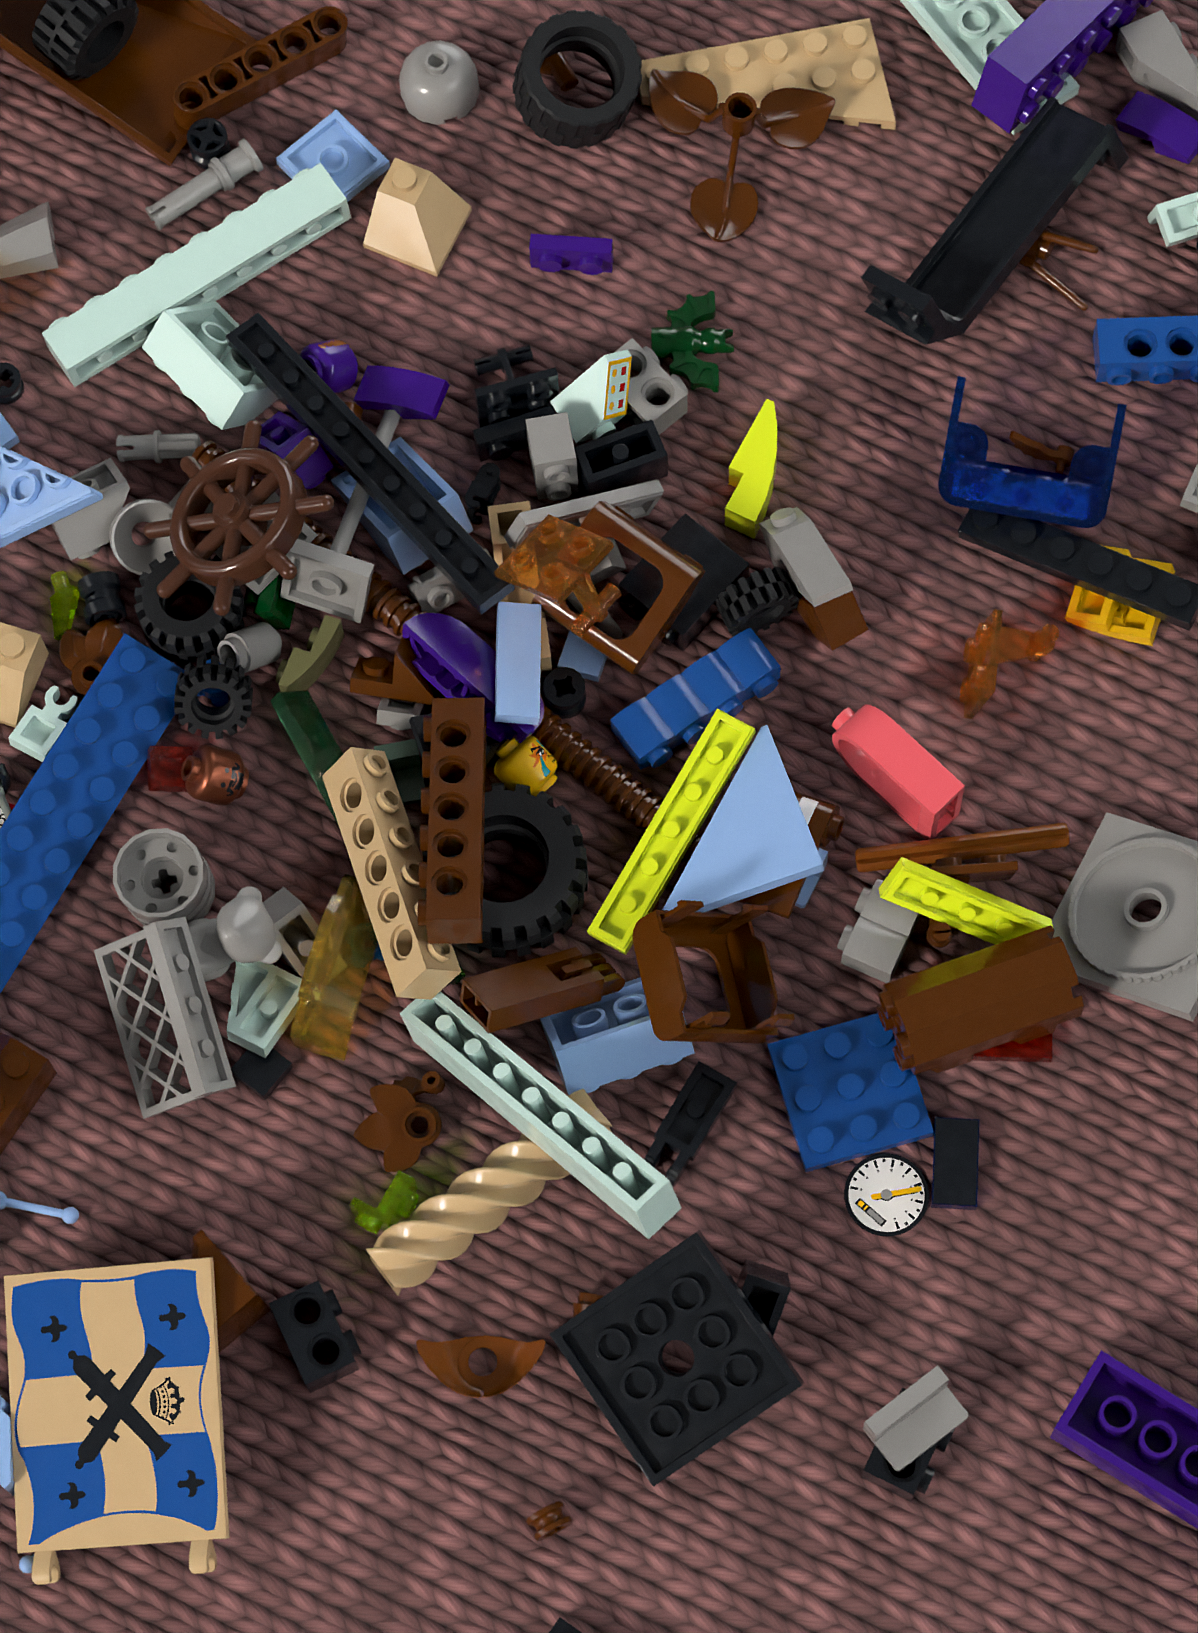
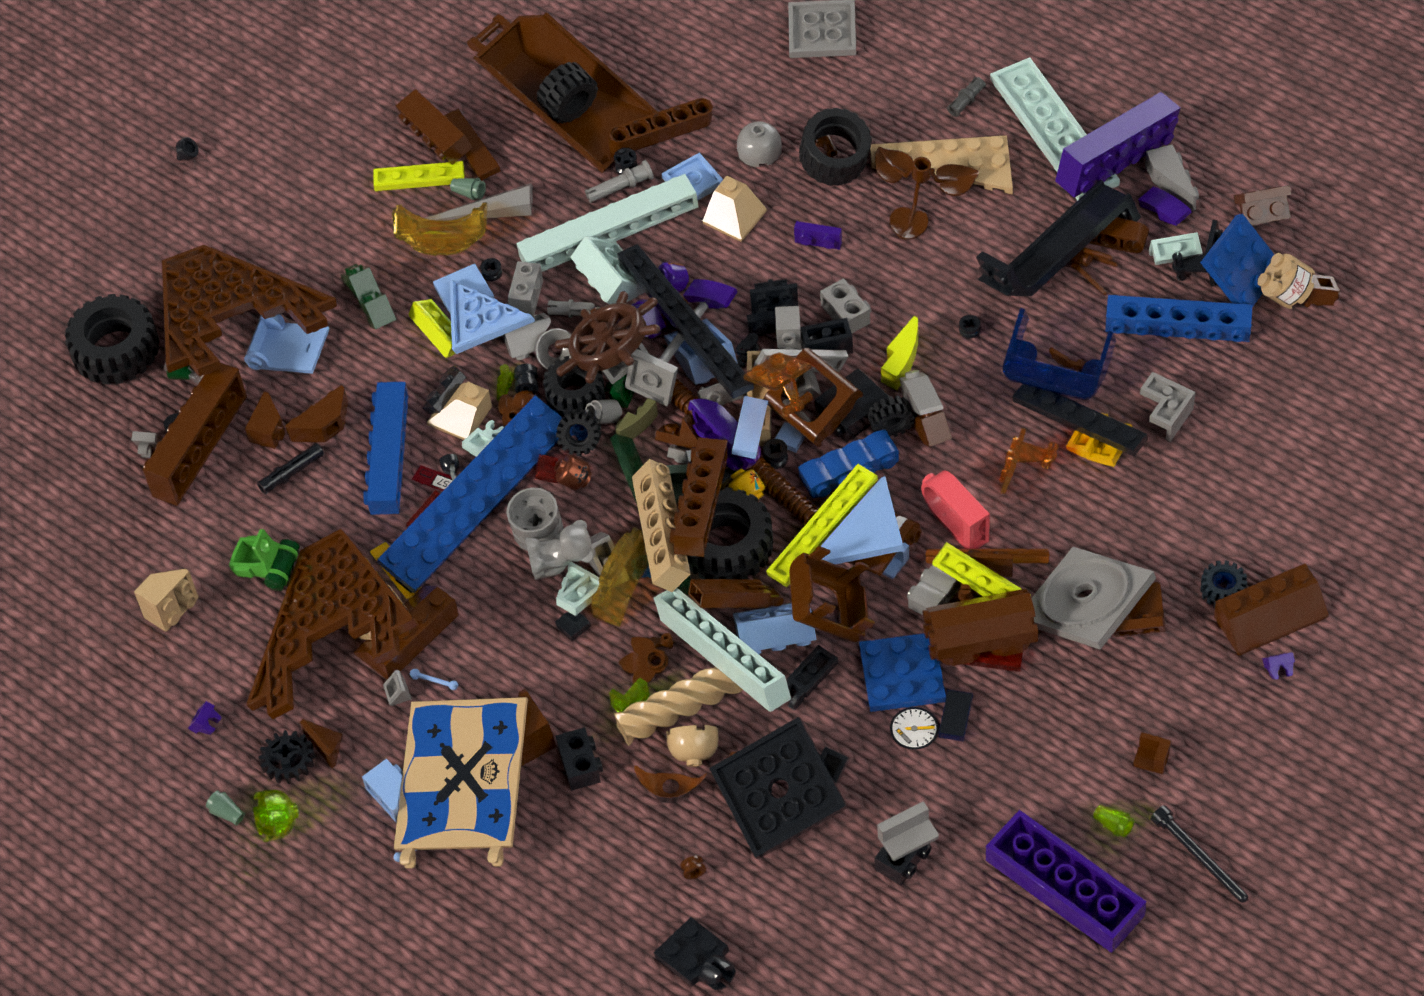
camera: 10 degrees right, 15 degrees down
light grey fence [94,917,236,1119] -> none
light aqua slope [550,350,632,443] -> none
dark green animal [651,290,734,393] -> none
none -> light grey brick [508,261,543,316]
none -> tan cylinder [666,725,718,767]
none -> black bush [959,315,980,339]
none -> reddish brown beam [1089,217,1149,254]

